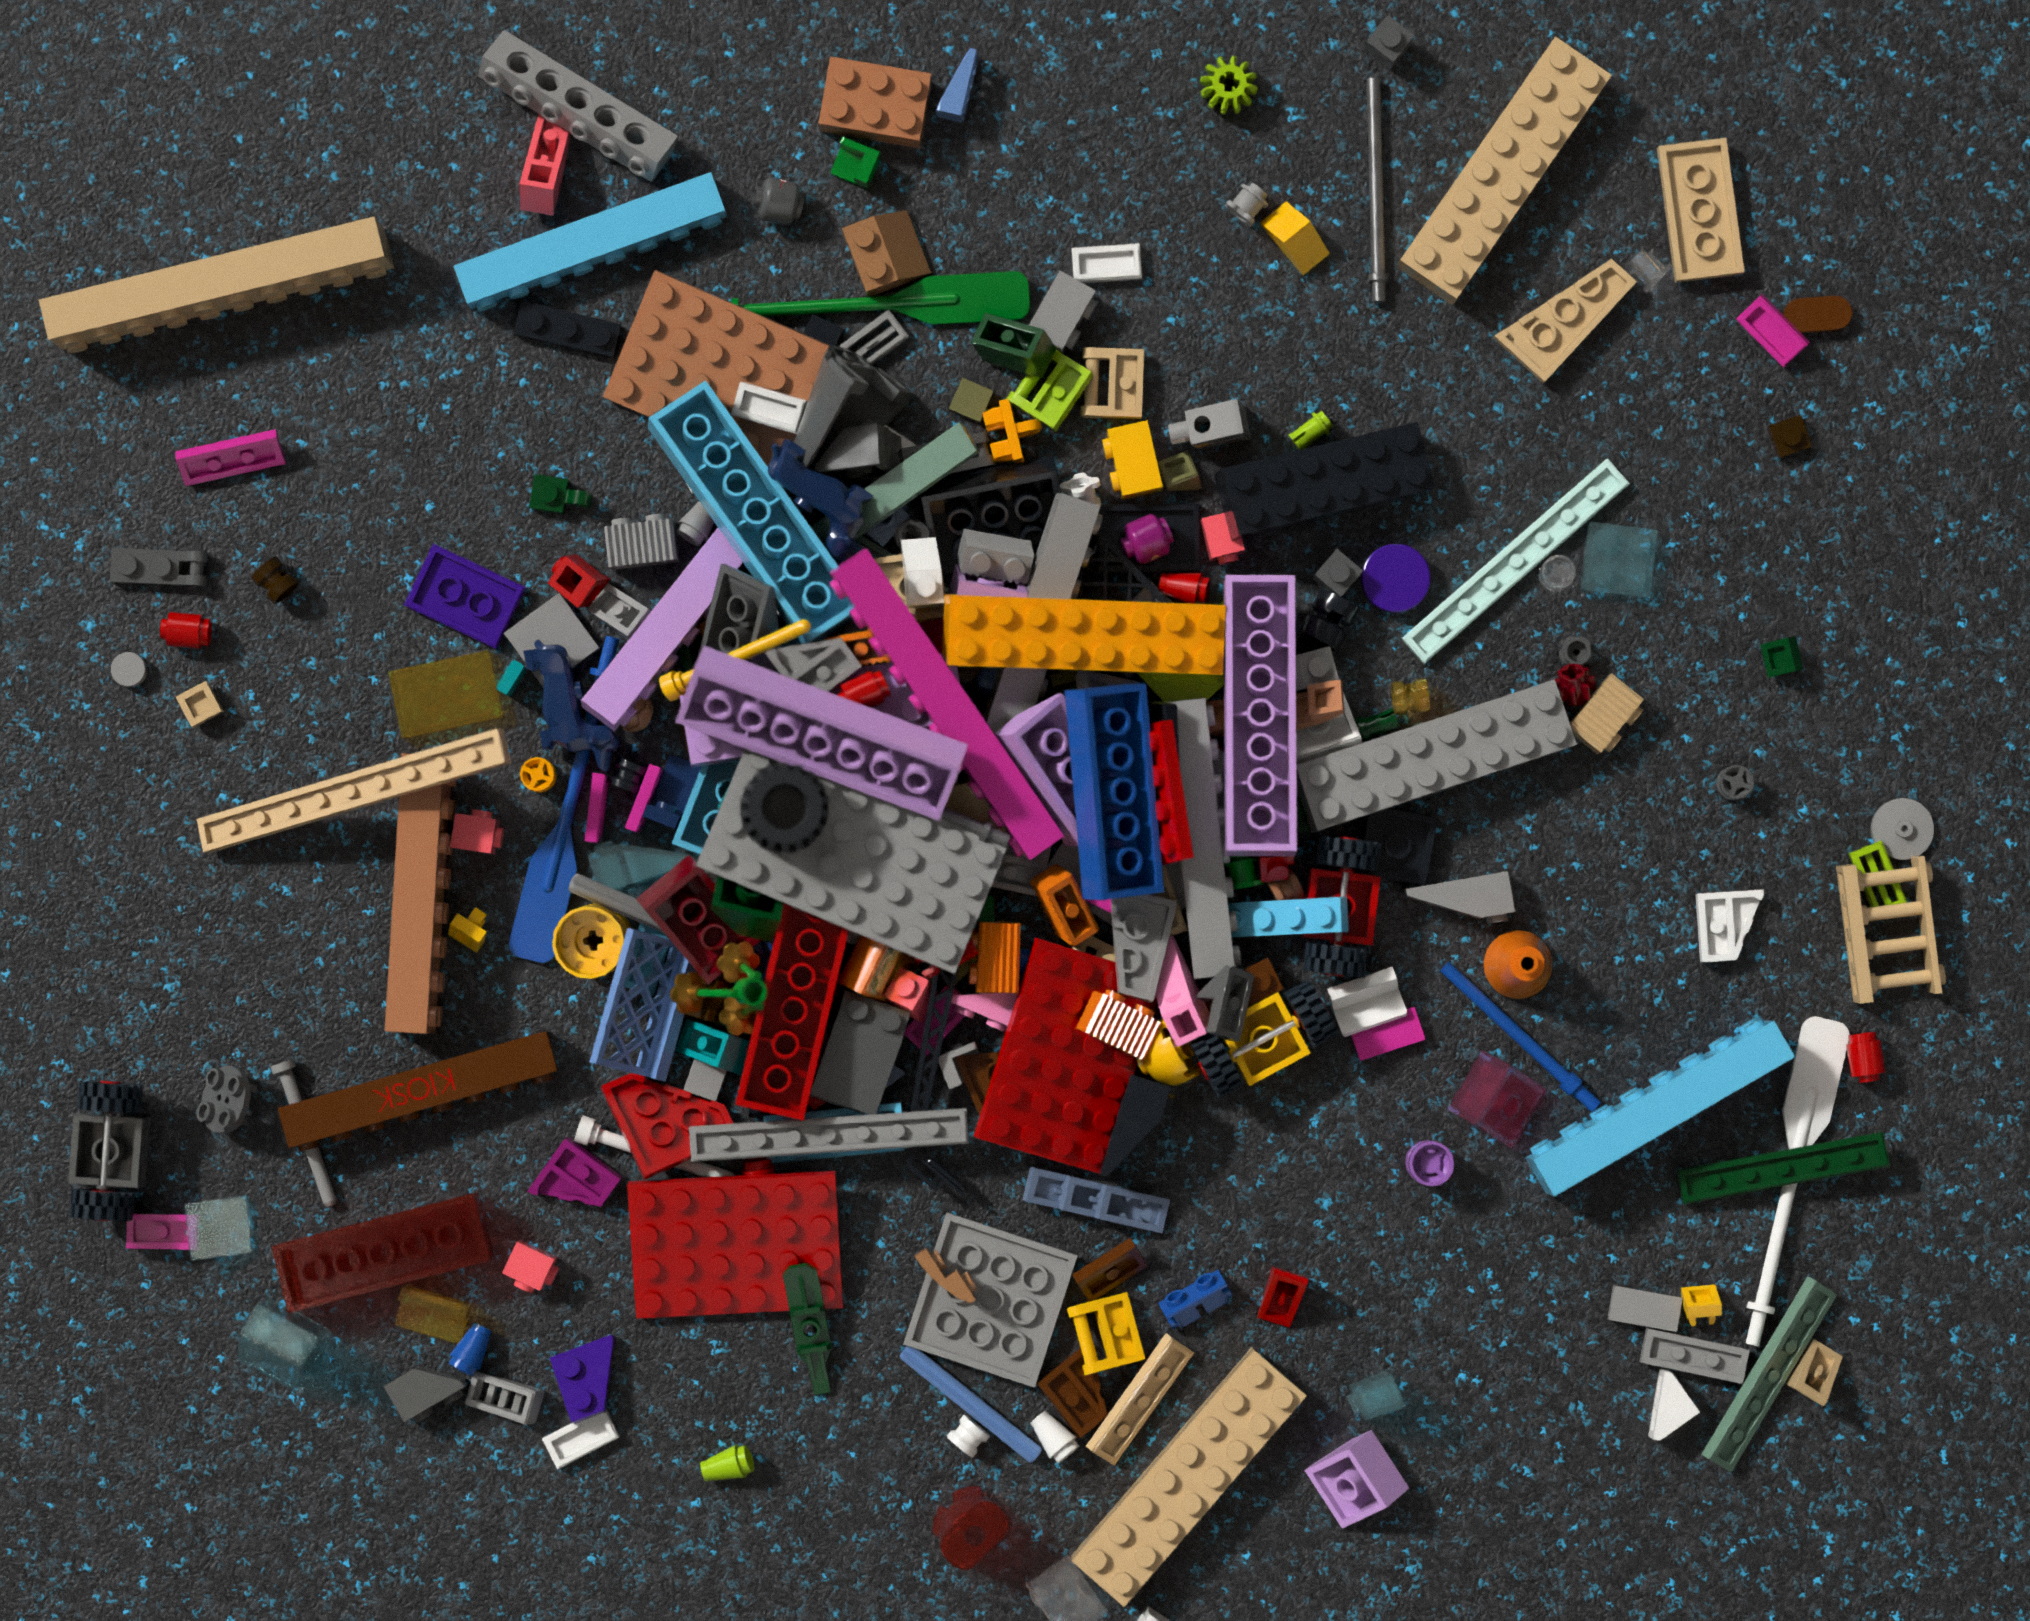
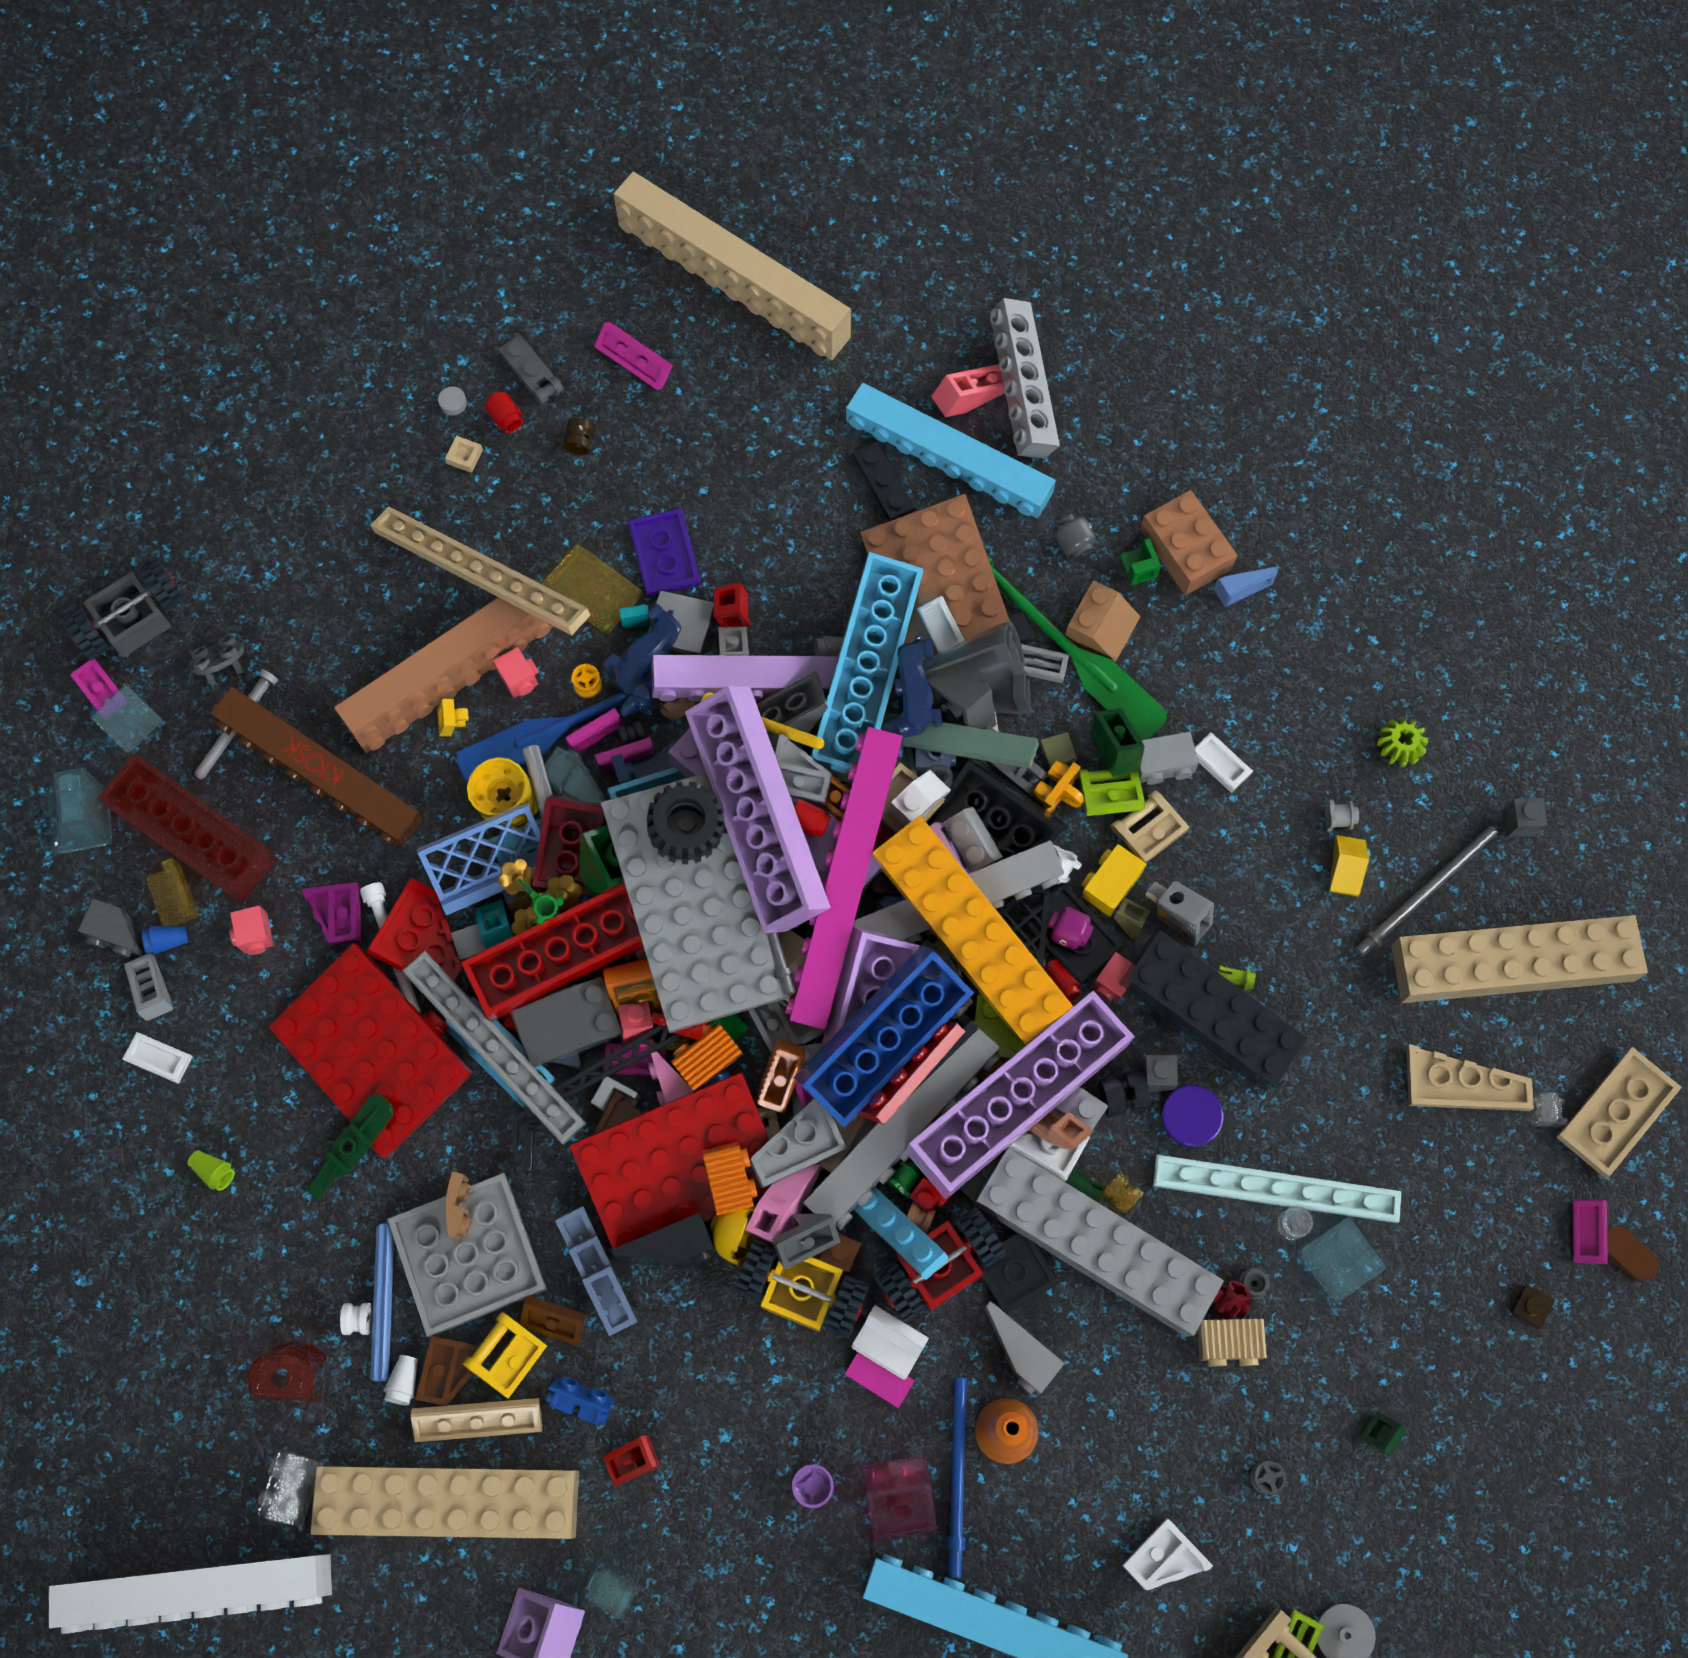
camera: 50 degrees right, 15 degrees down
dark green plate [529,474,592,514] -> none
dark purple wing [550,1334,616,1424] -> none
light grey brick [604,514,679,570] -> none

